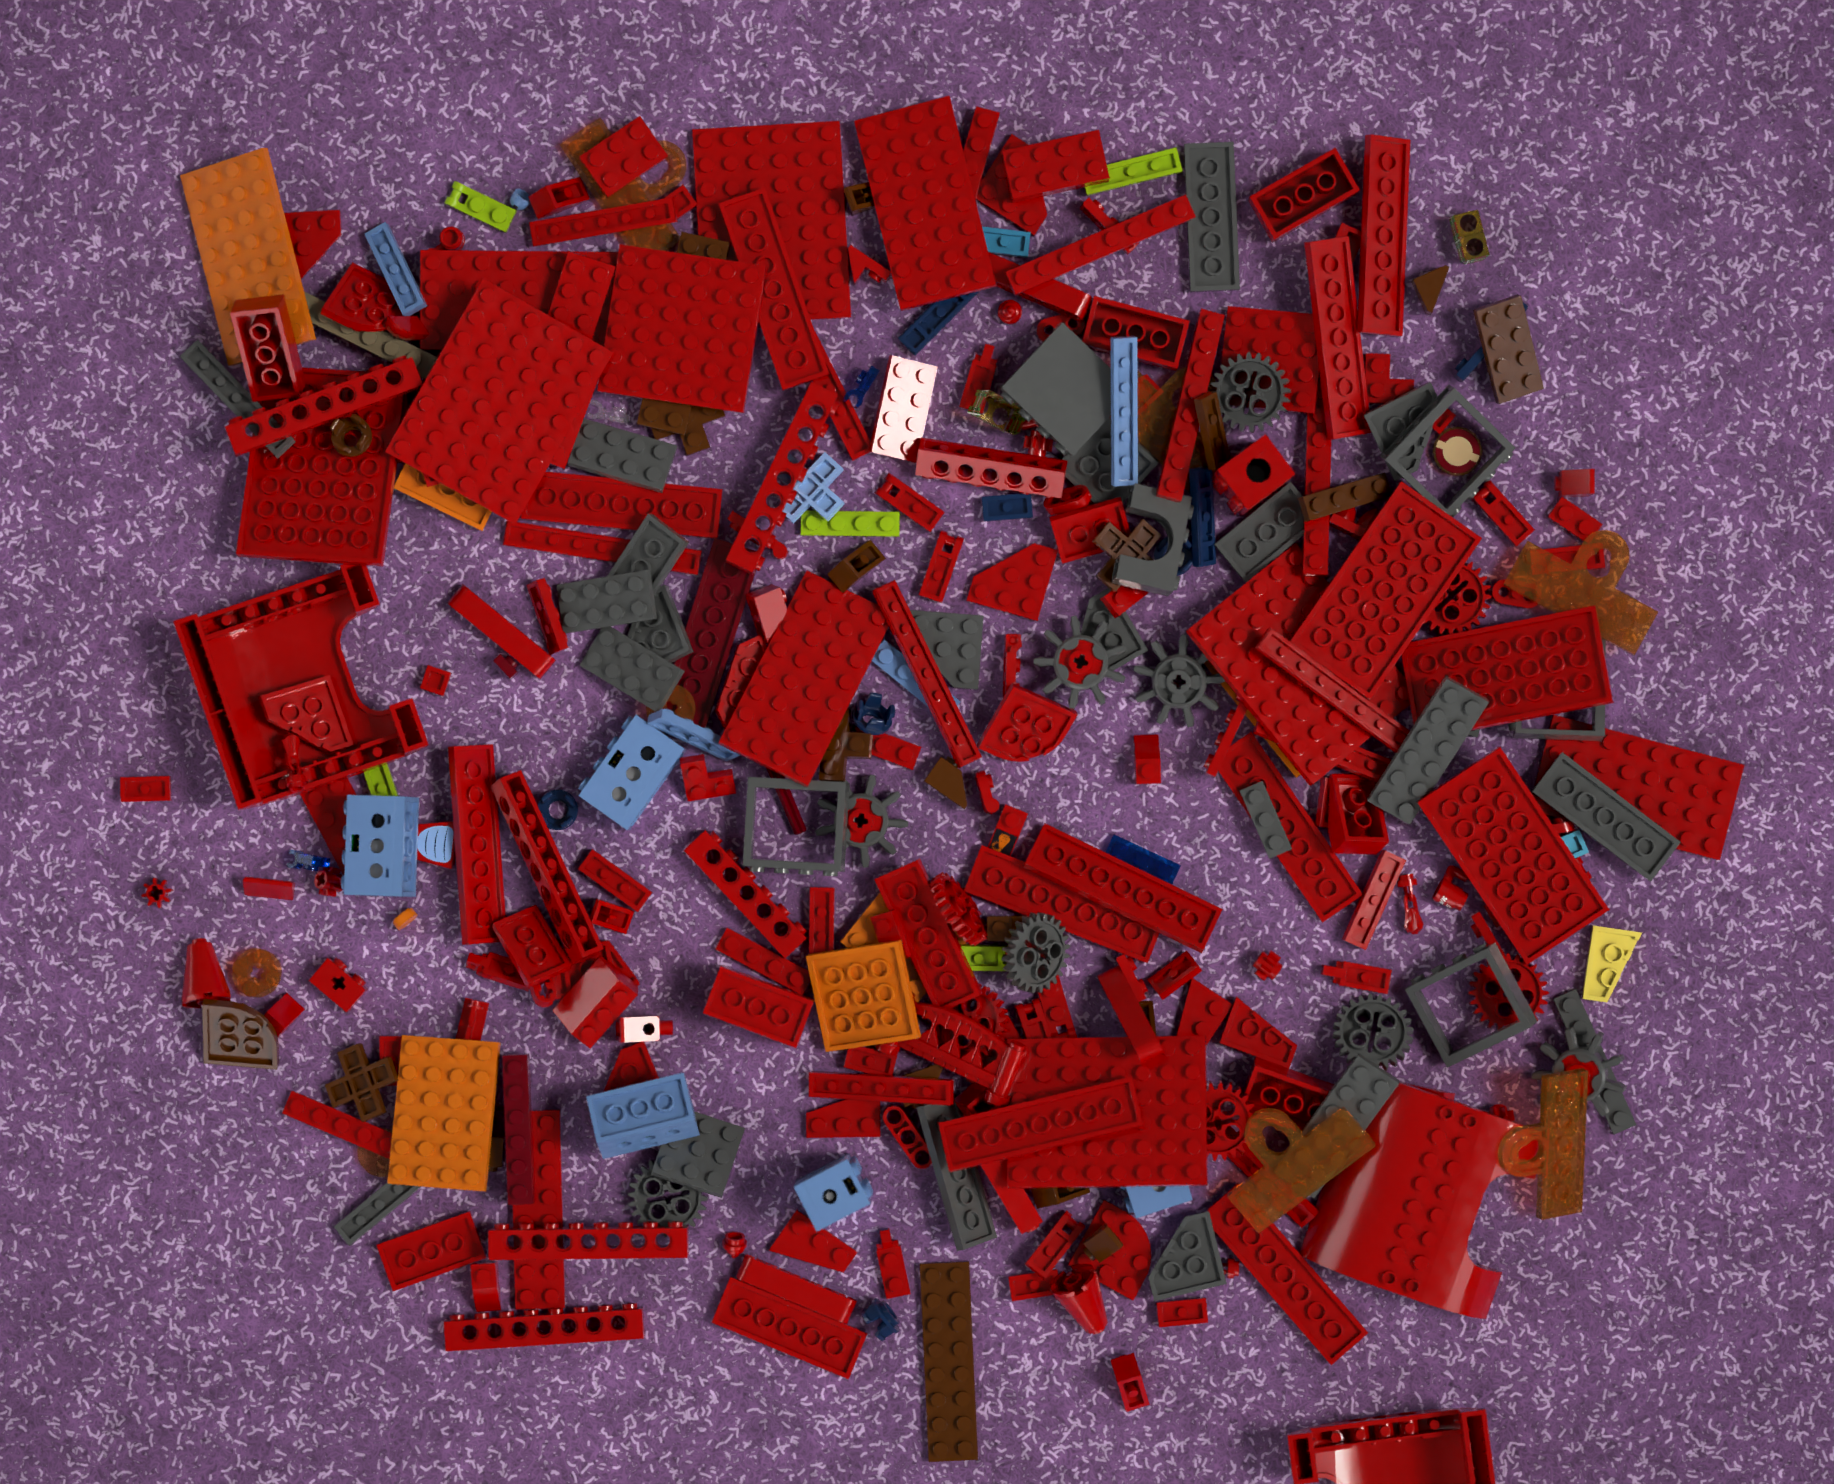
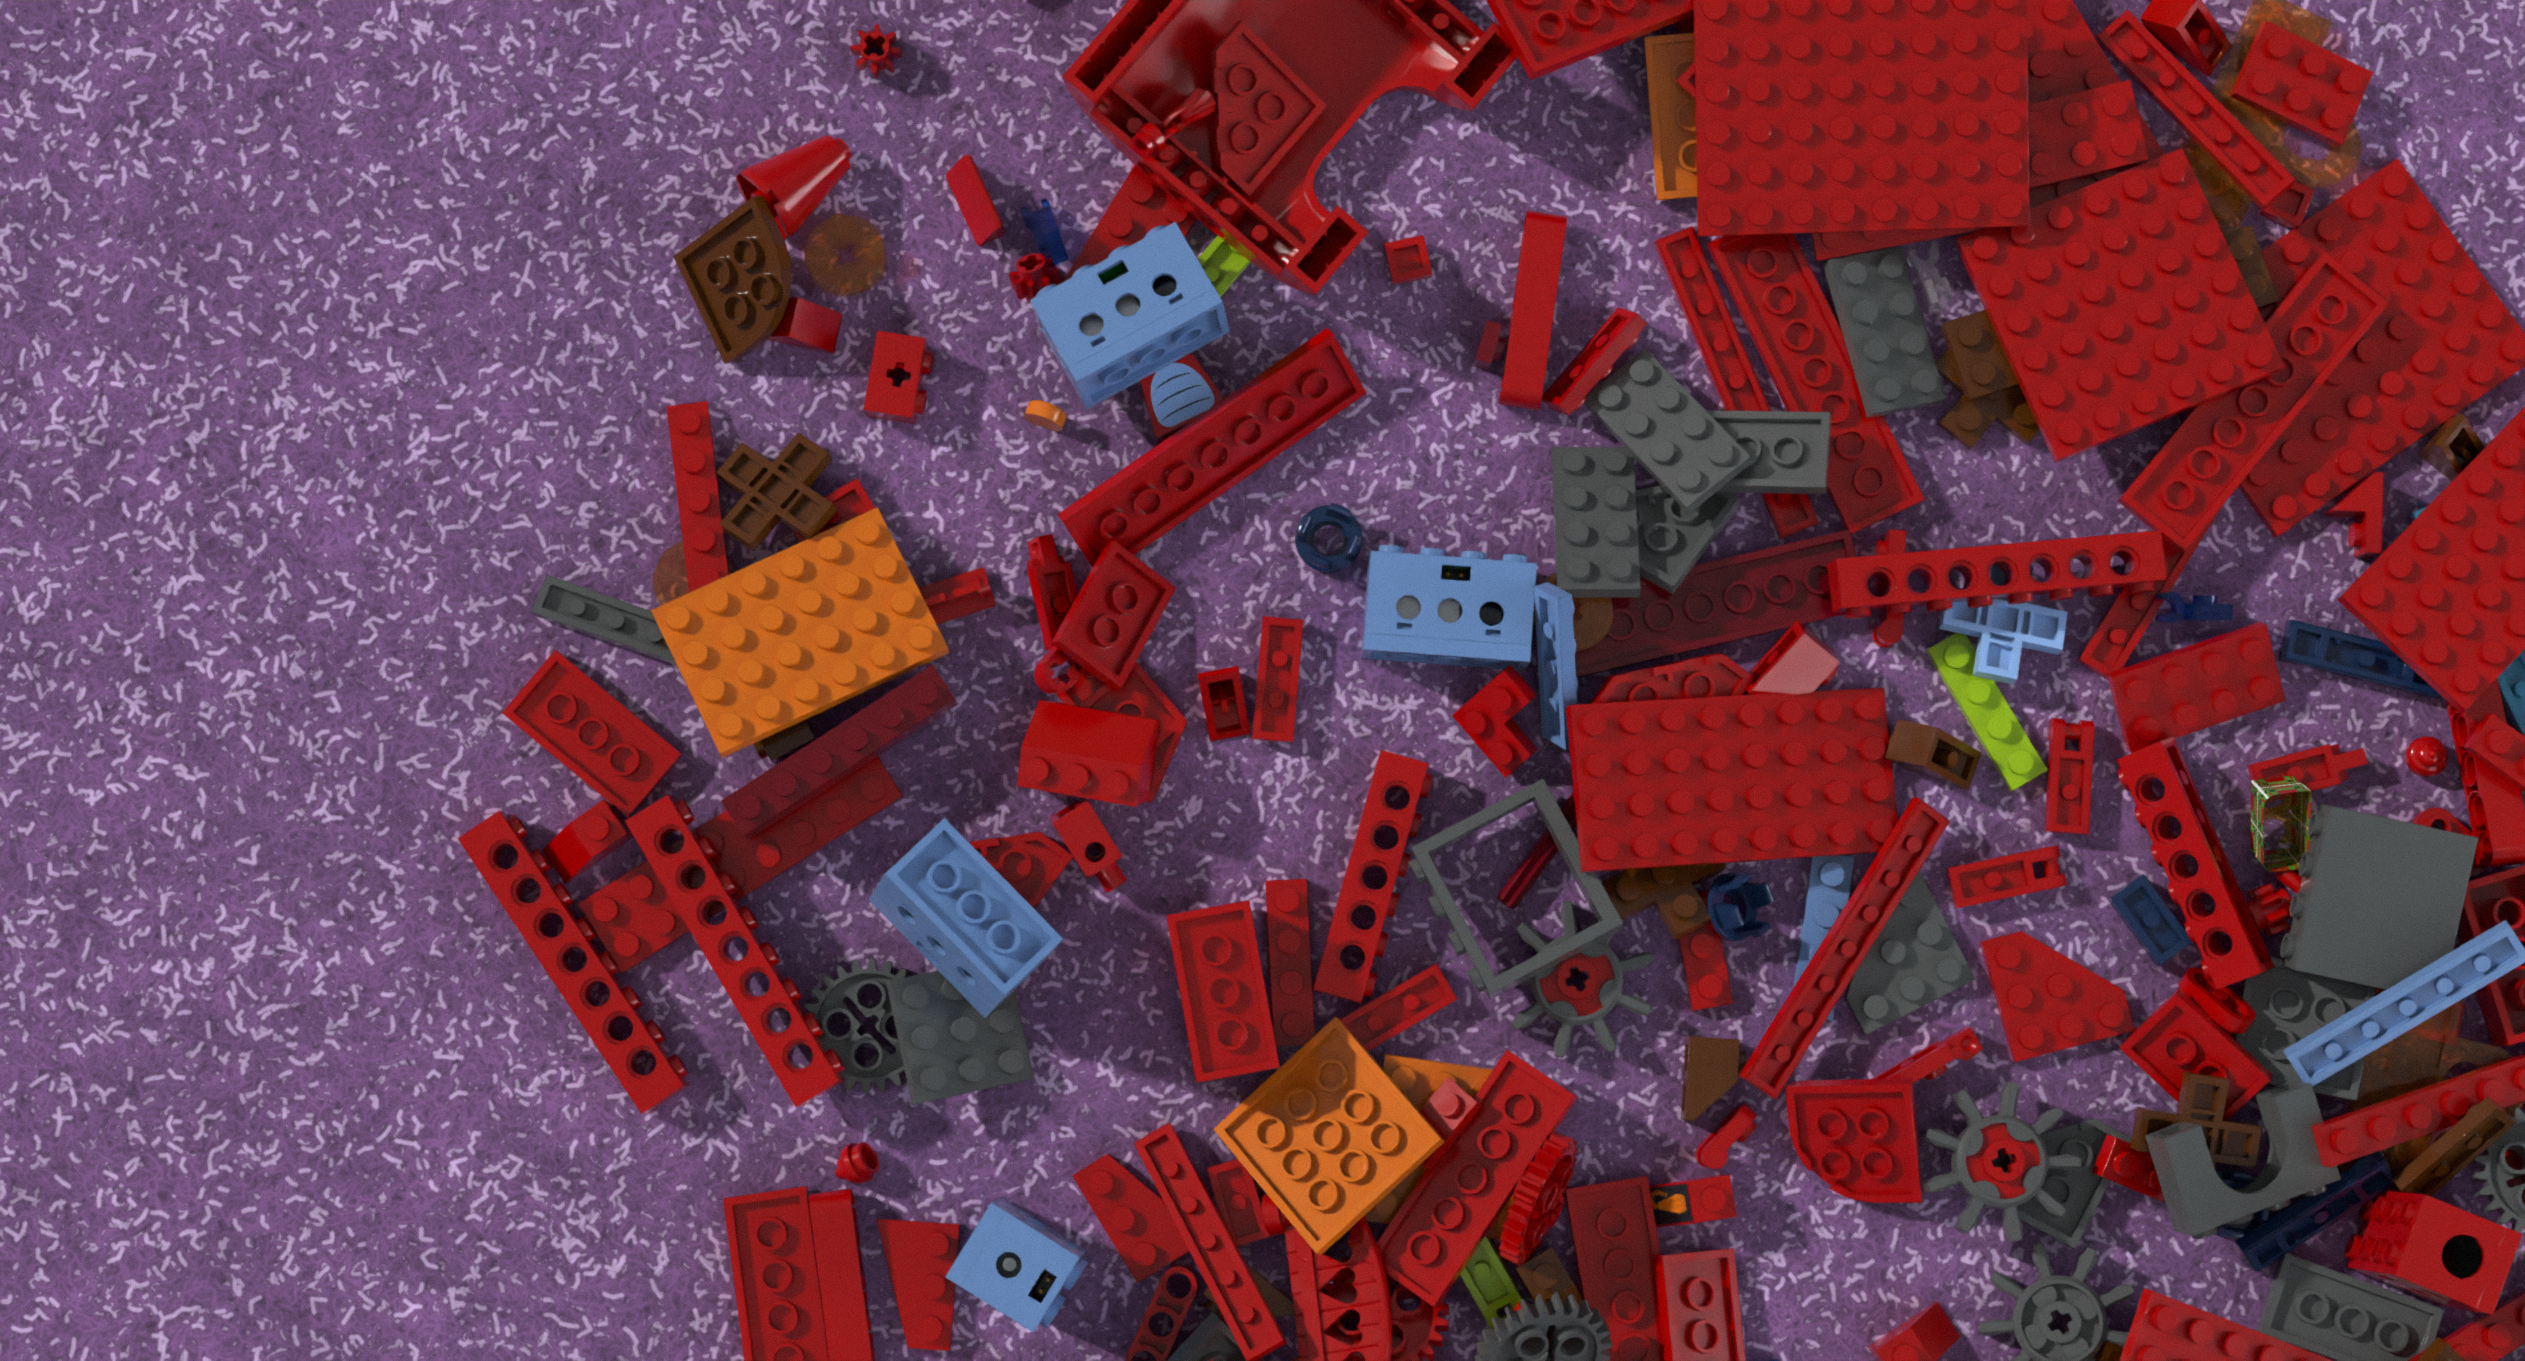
camera: 55 degrees right, 5 degrees down
red brick [490,770,604,965] -> none

